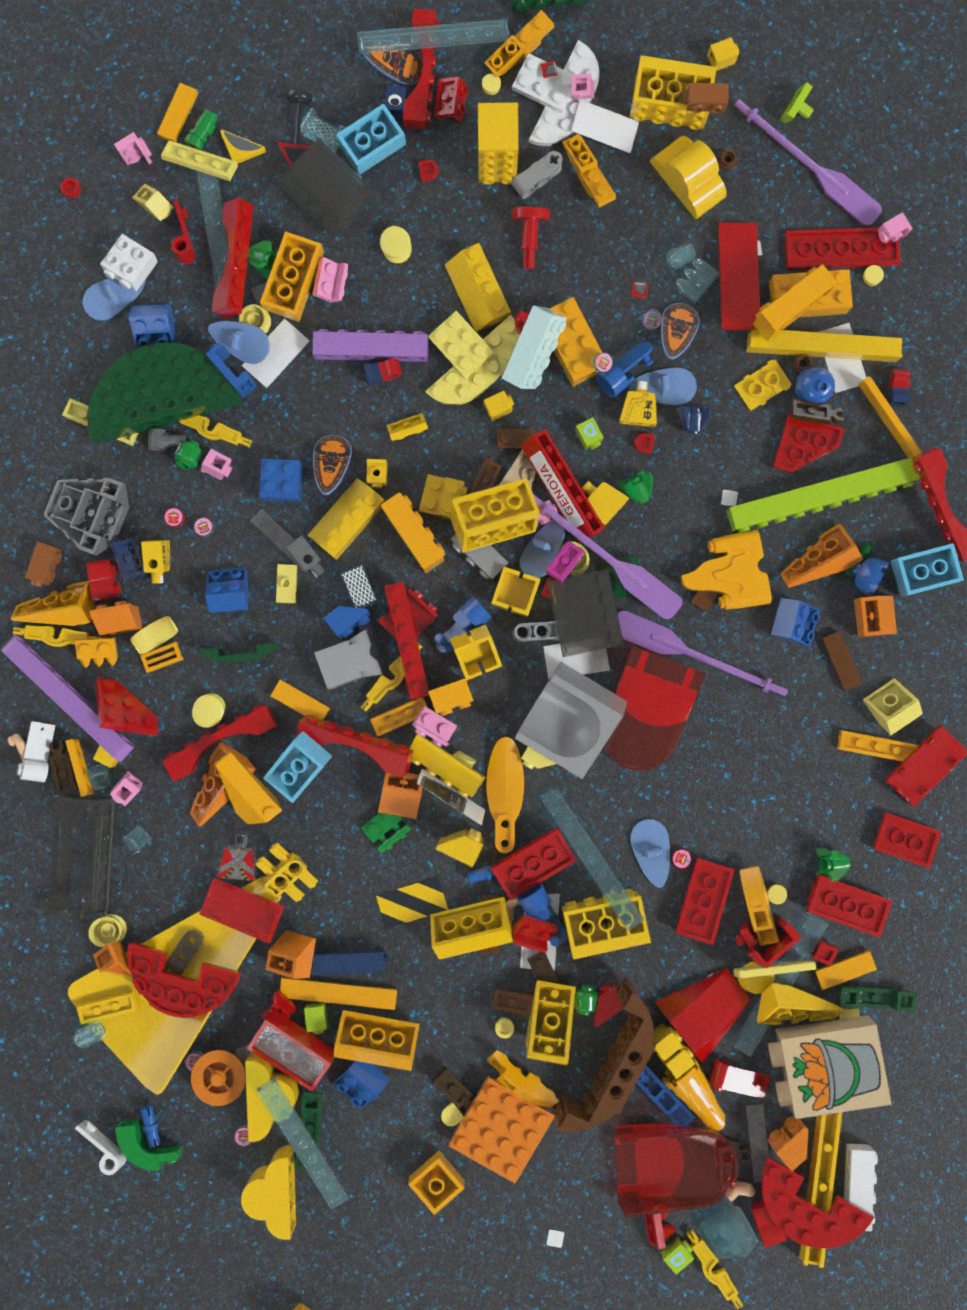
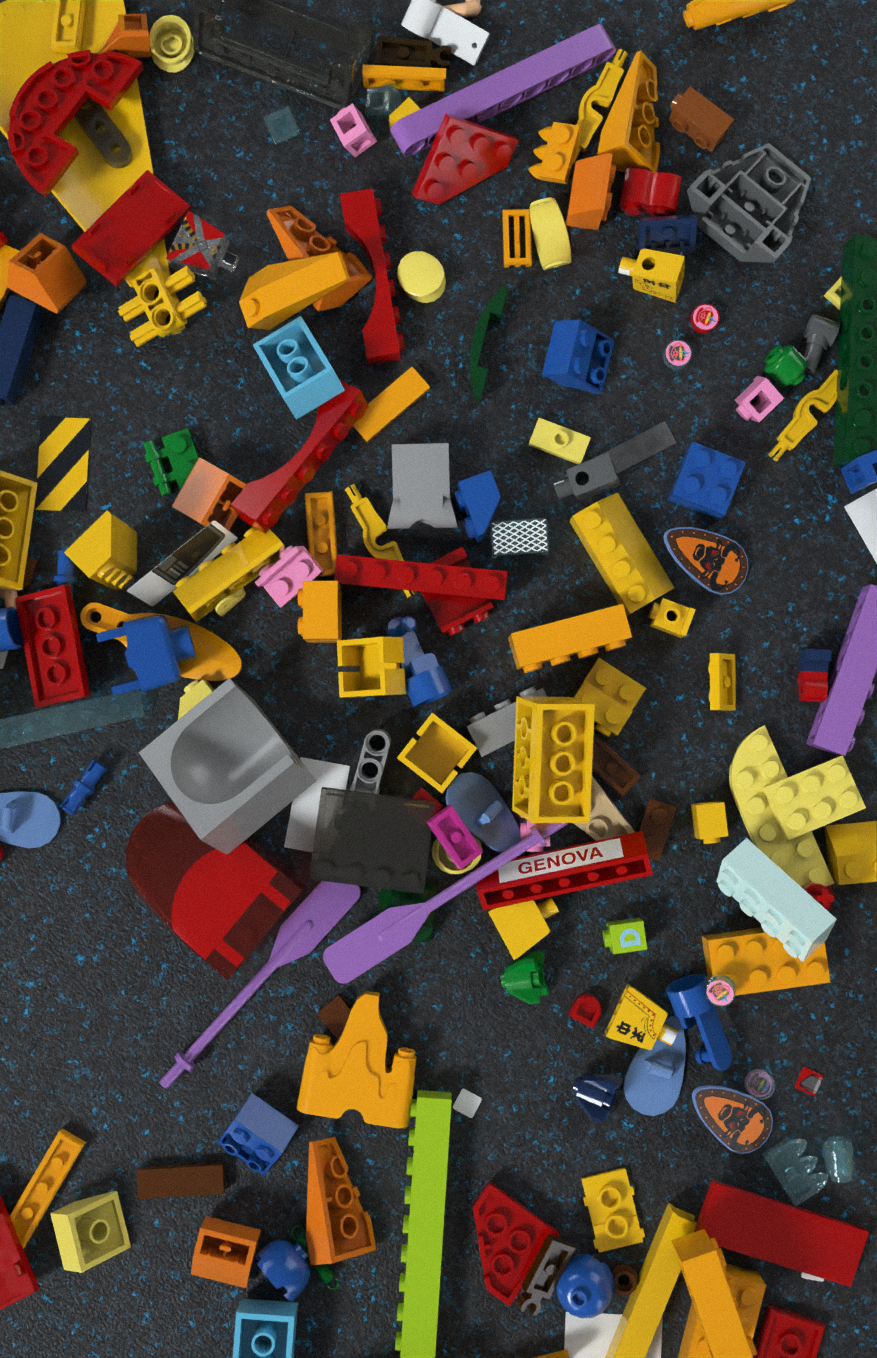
camera: 110 degrees right, 0 degrees up
none -> blue pin [59,759,108,816]
none -> blue piece [96,615,196,696]

